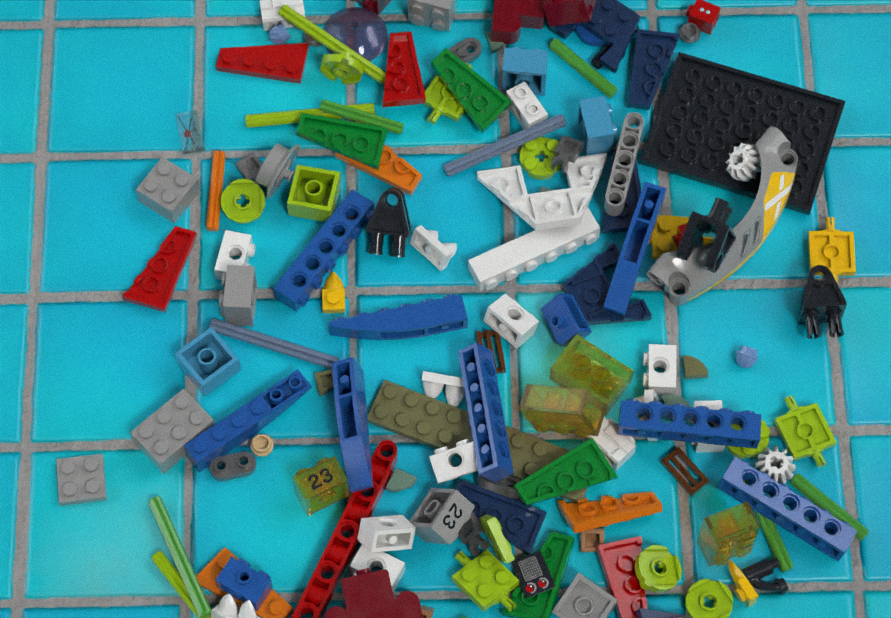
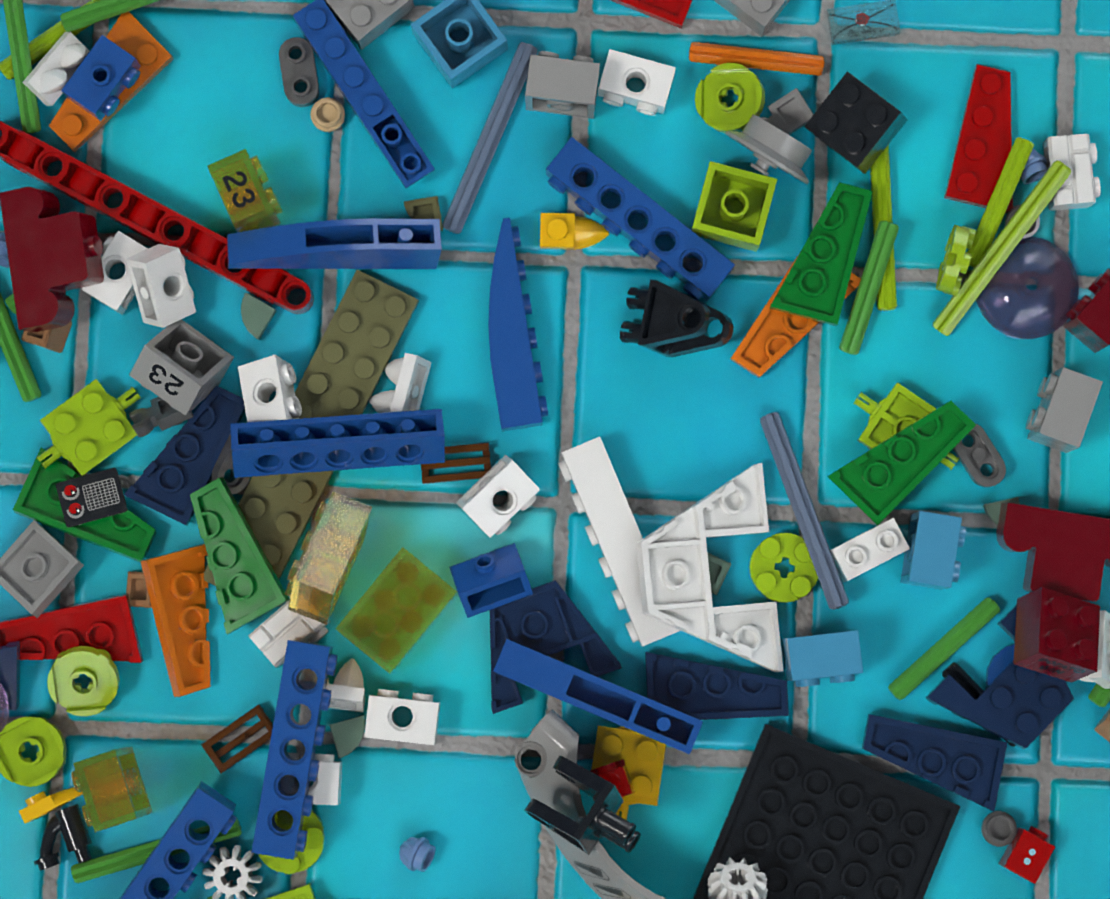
camera: 95 degrees right, 20 degrees up
red wing [382,31,426,108] -> none
white tile [409,225,457,271] -> none
lime plate [478,514,515,564] -> none
flat silver plate [551,135,584,173] -> none
light grey beam [604,112,644,216] -> none
olive tile [682,355,708,379] -> none
none -> black brick [804,71,908,174]
none -> lime axle [967,137,1034,267]

